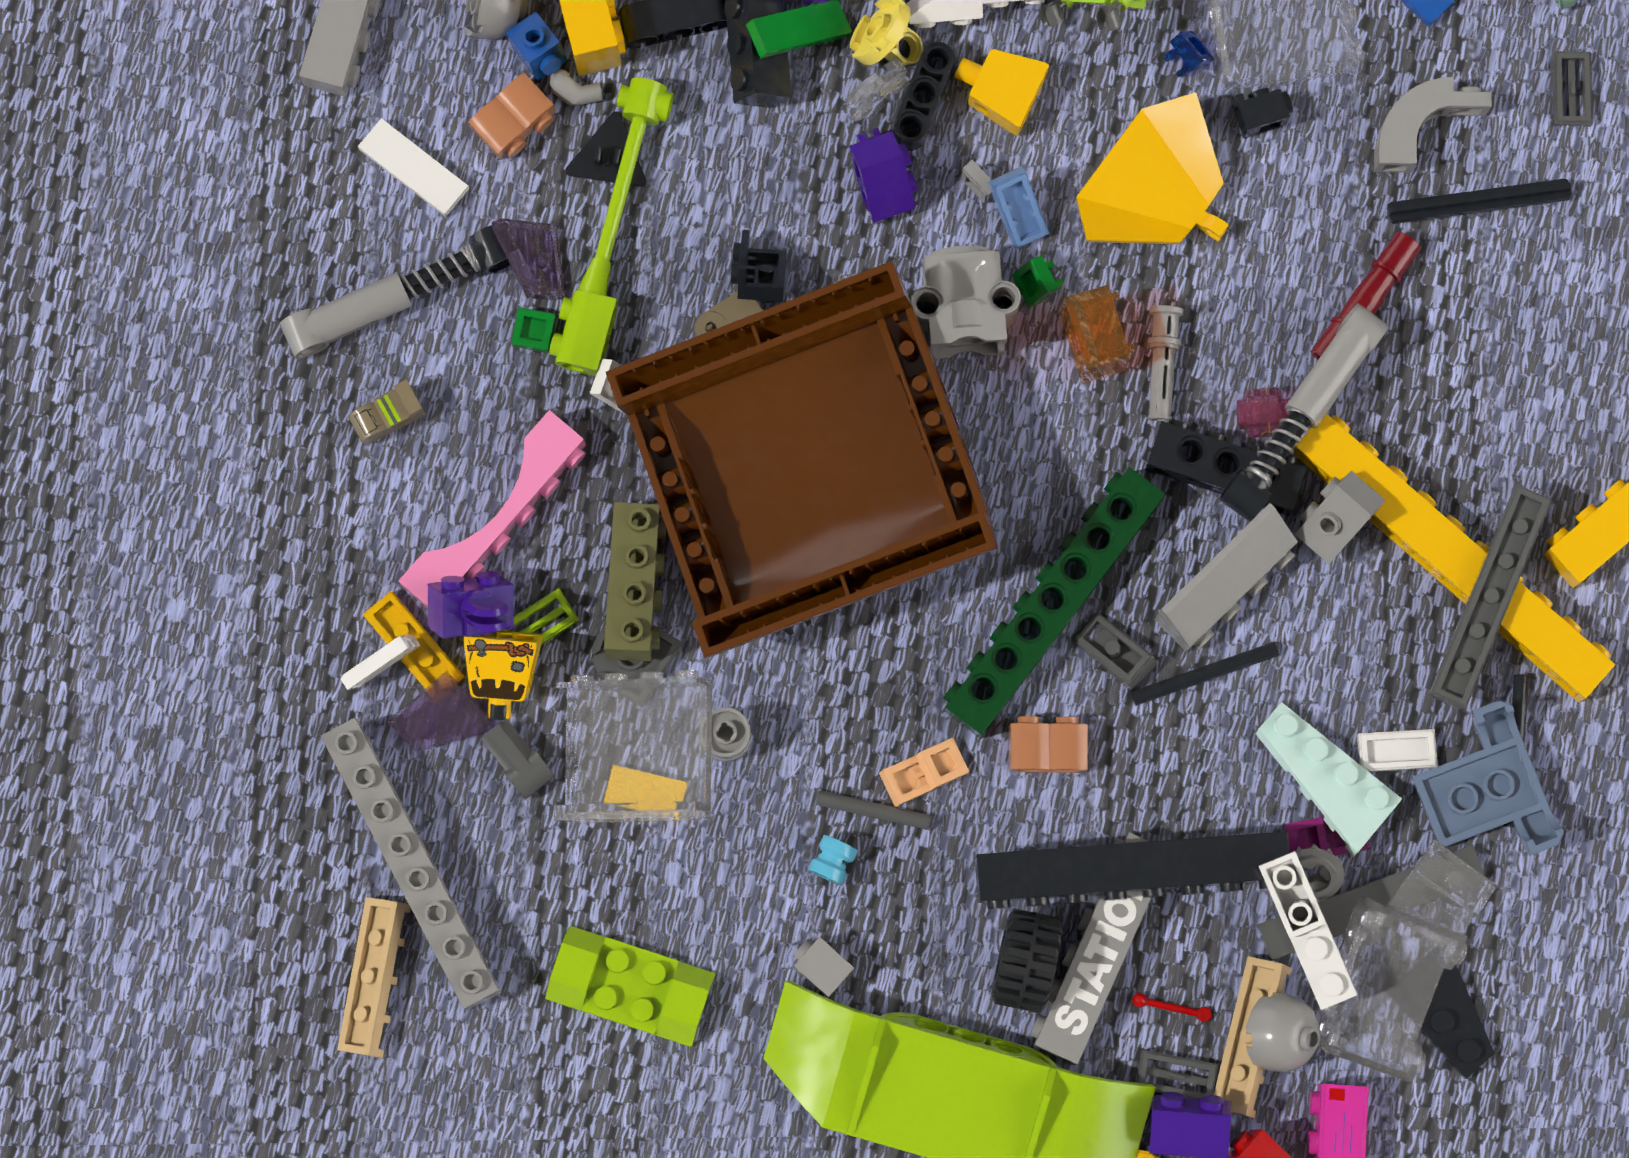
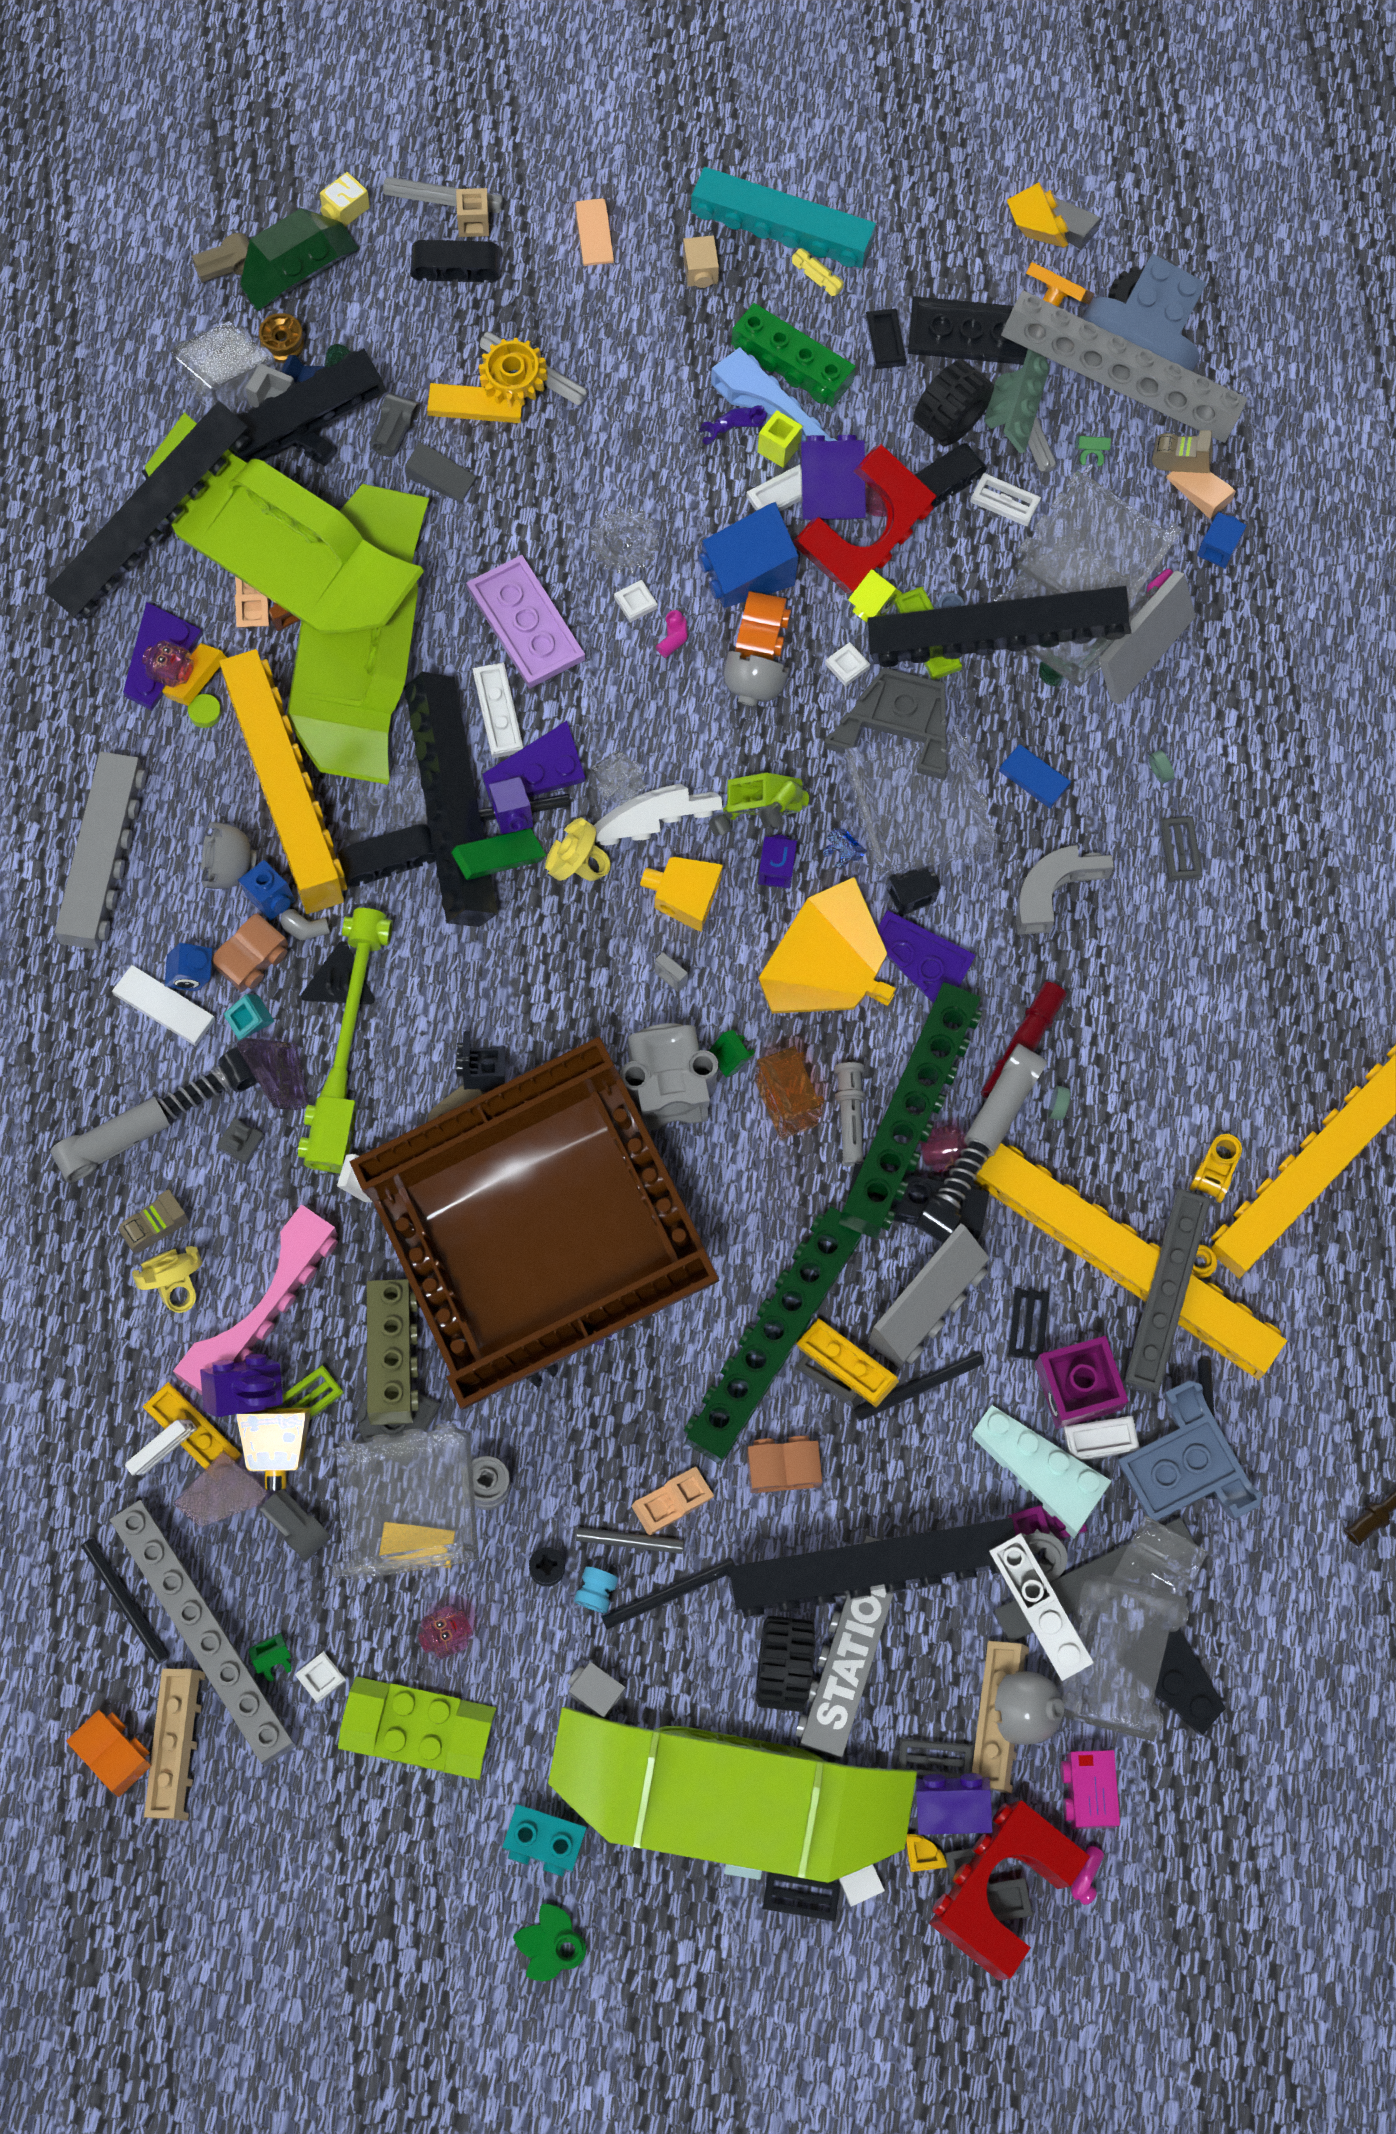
camera: 10 degrees left, 10 degrees down
green plate [511,307,556,353] -> none
clear plate [841,59,911,122] -> none
dark purple brick [849,127,918,223] -> none
black beam [894,41,955,151] -> none
medium blue plate [988,166,1050,250] -> none
red hinge [1132,992,1212,1022] -> none
light grey brick [1295,471,1386,564] -> none
black axle [1387,179,1572,224] -> none
none -> orange brick [66,1710,152,1797]
none -> black bar [81,1538,169,1665]
none -> light yellow tile [132,1246,202,1313]
none -> blue brick [165,942,212,991]
none -> dark grey tile [216,1118,264,1165]
none -> teal slope [223,994,275,1041]
none -> green tile [248,1633,291,1682]
none -> white tile [295,1651,346,1704]
none -> clear pink head [417,1606,473,1660]
none -> teal brick [502,1804,587,1877]
none -> black wheel [529,1547,565,1587]
none -> black bar [601,1558,735,1630]
none -> dark purple brick [758,835,797,889]
none -> yellow tile [796,1318,899,1408]
none -> dark green brick [839,982,983,1240]
none -> dark purple wing [877,910,976,1004]
none -> black tile [1007,1287,1050,1361]
none -> magenta brick [1034,1336,1129,1430]
none -> sand green tile [1048,1085,1071,1121]
none -> yellow piece [1189,1134,1242,1203]
none -> yellow plate [1192,1244,1217,1279]

